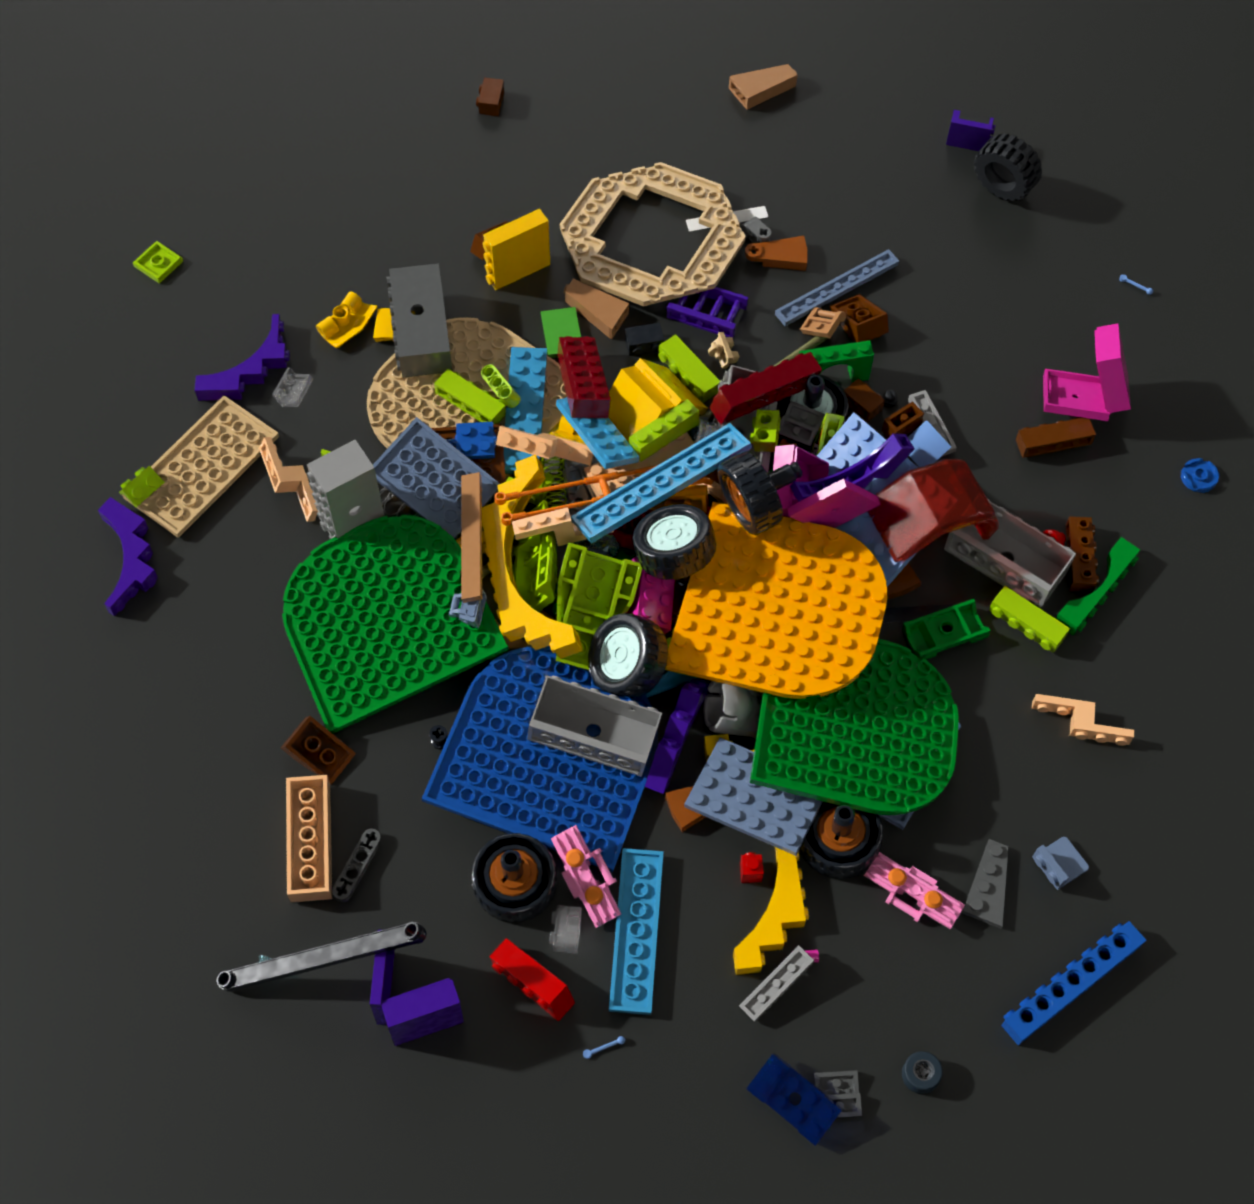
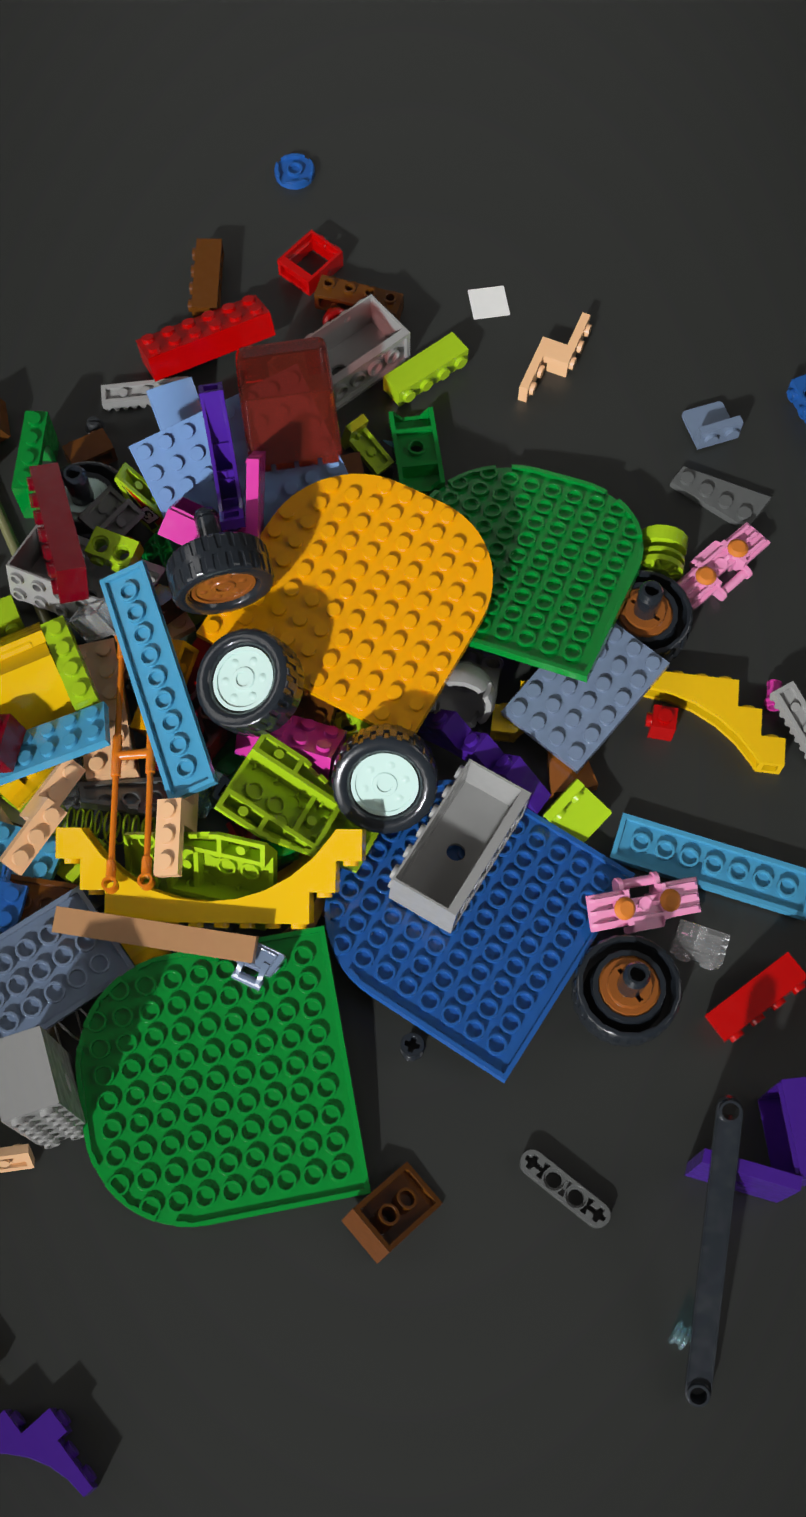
camera: 75 degrees left, 5 degrees up
light nougat brick [286,775,332,902] -> none
reddish brown brick [882,401,924,438] -> none
dark pink container [1043,323,1131,421] -> none
green arch [1056,537,1140,636] -> none
medium blue hinge [1119,274,1153,295] -> none
none -> red brick [136,294,276,382]
none -> red window [277,229,343,296]
none -> lime bracket [340,414,394,476]
none -> white sticker [468,286,510,320]
none -> lime bracket [542,779,612,842]
none -> lime wheel [640,525,688,582]

